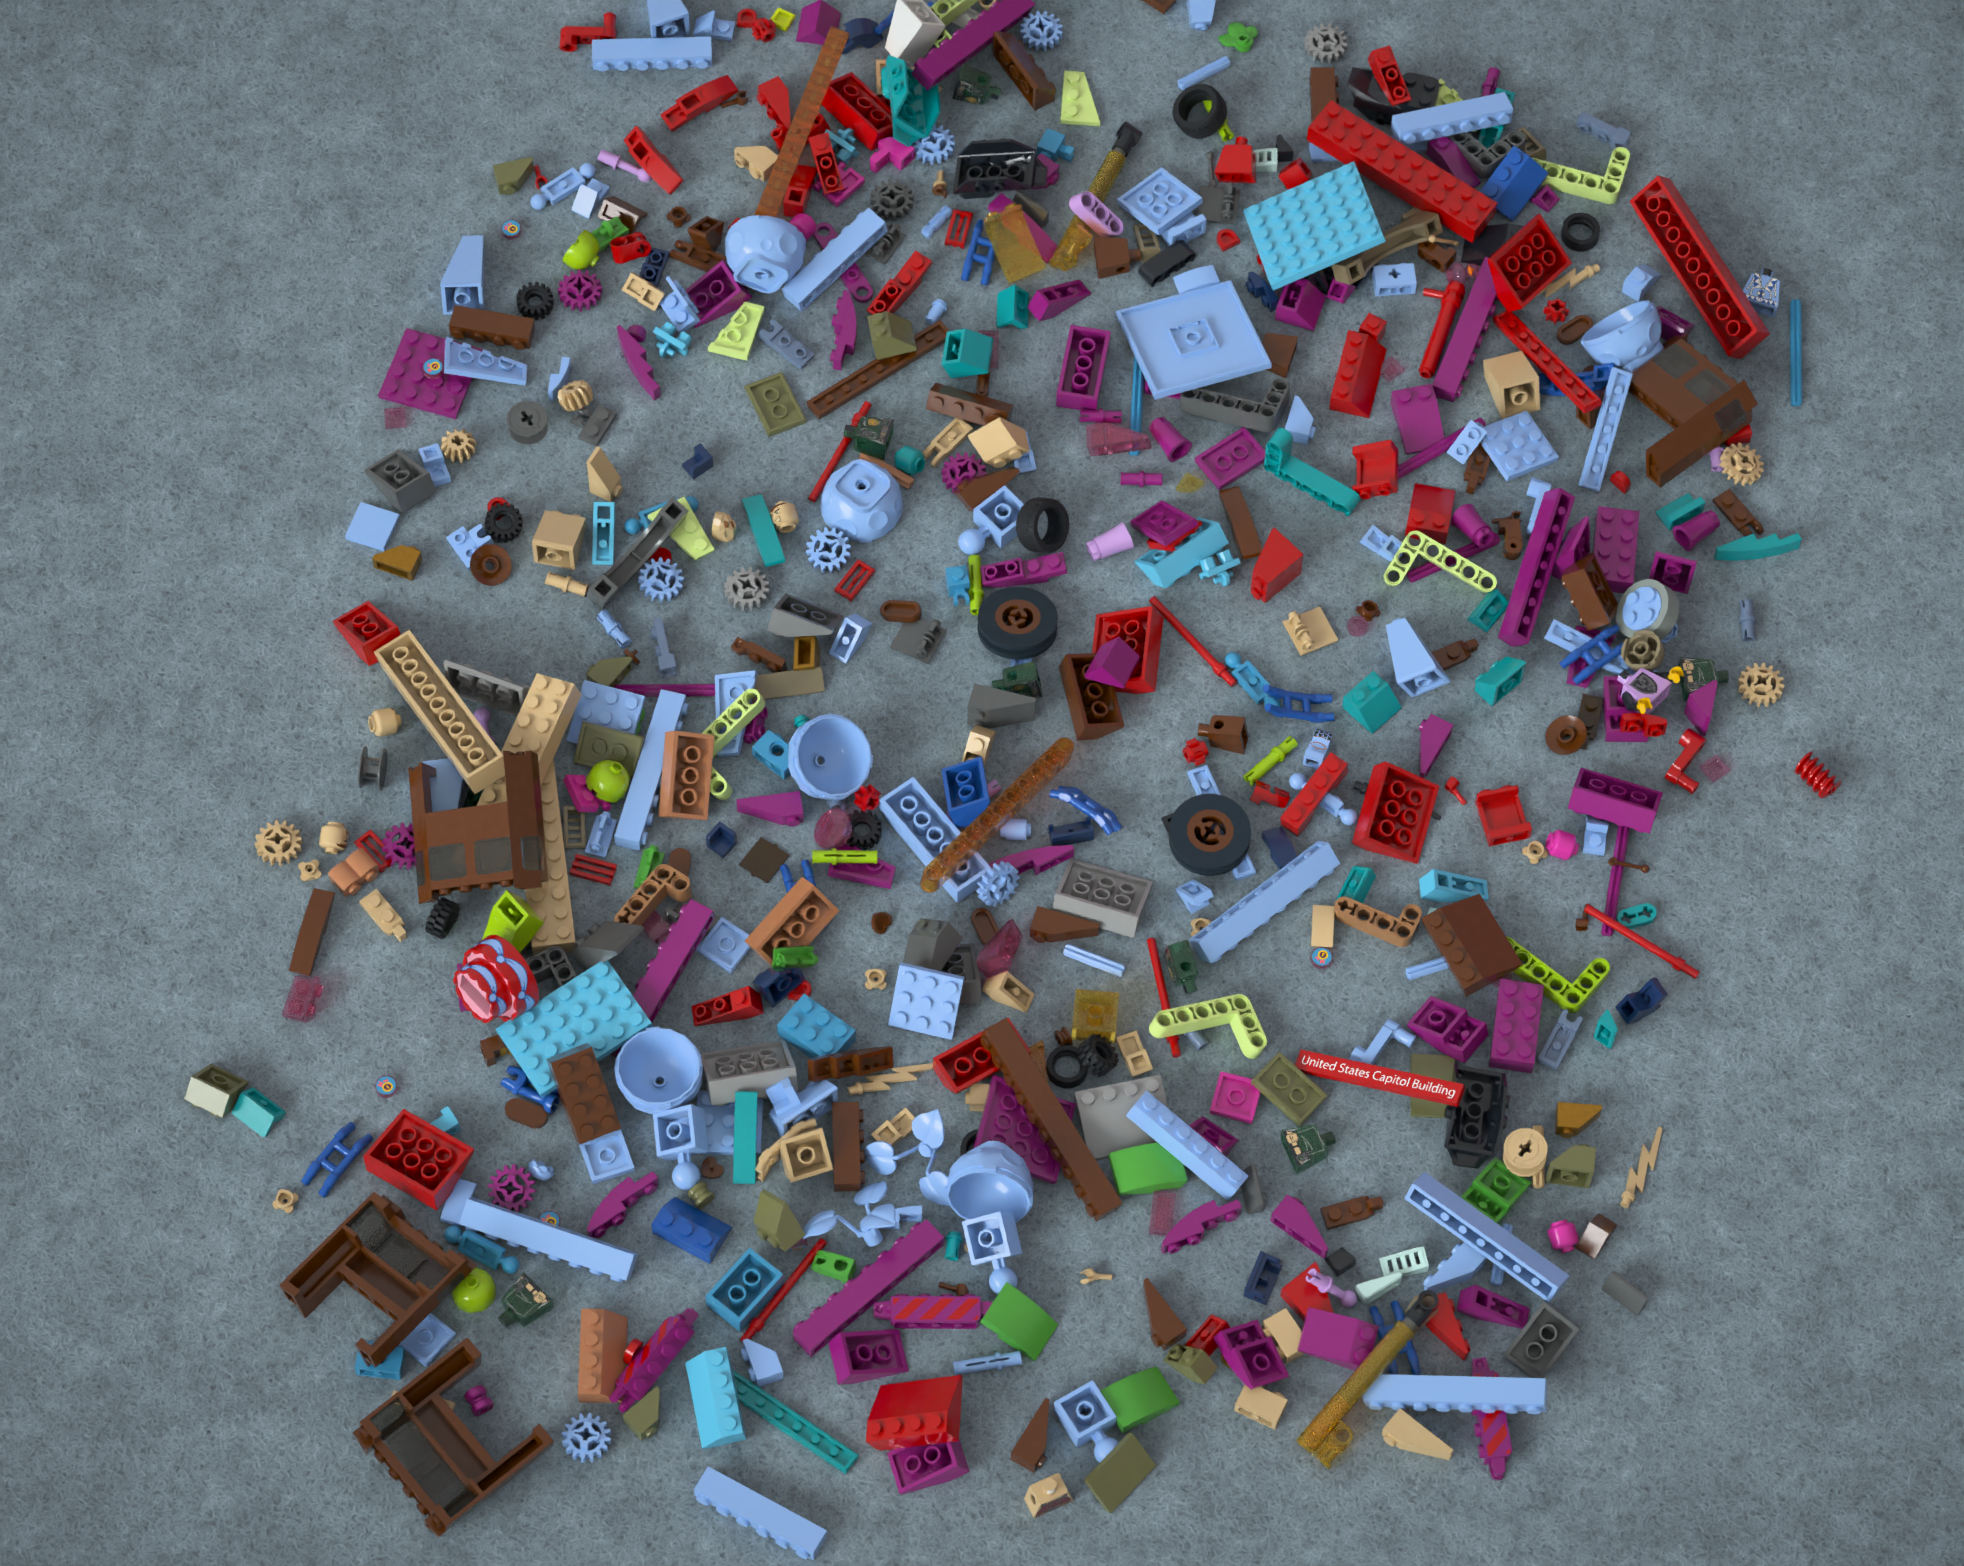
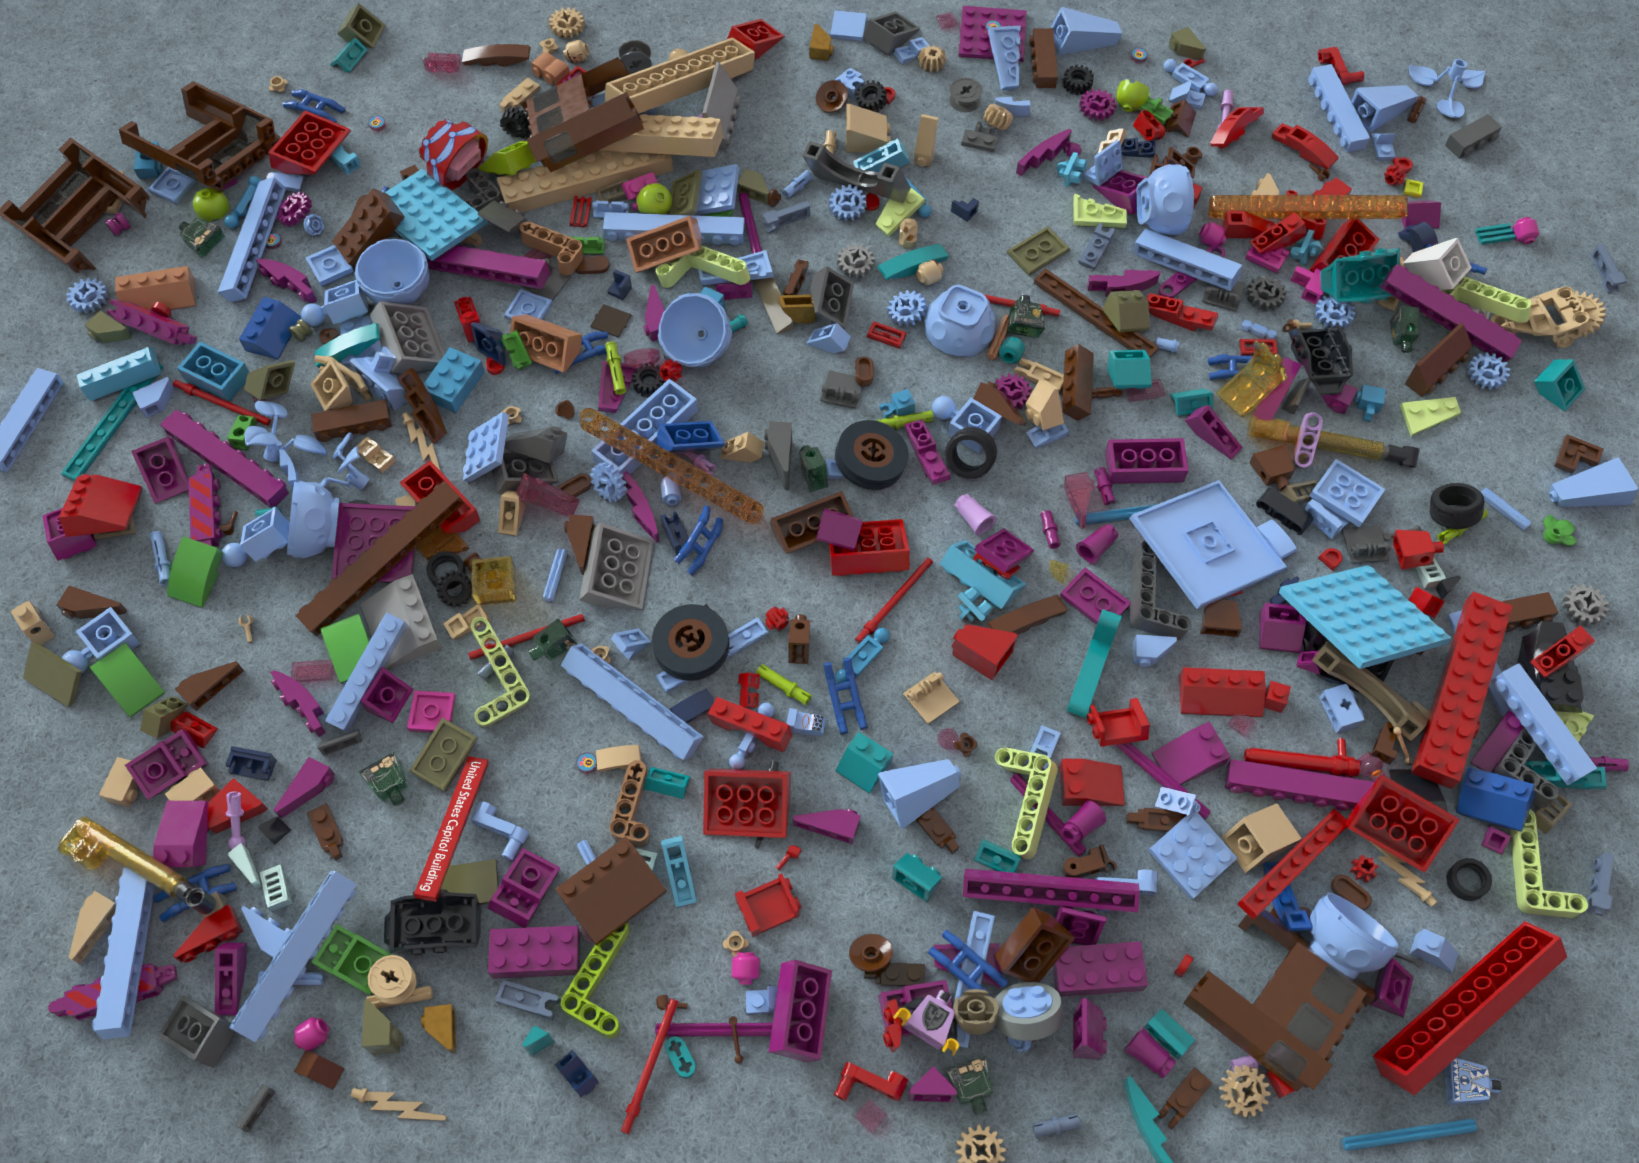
camera: 80 degrees right, 0 degrees up
light blue tile [1578,367,1633,492] -> none

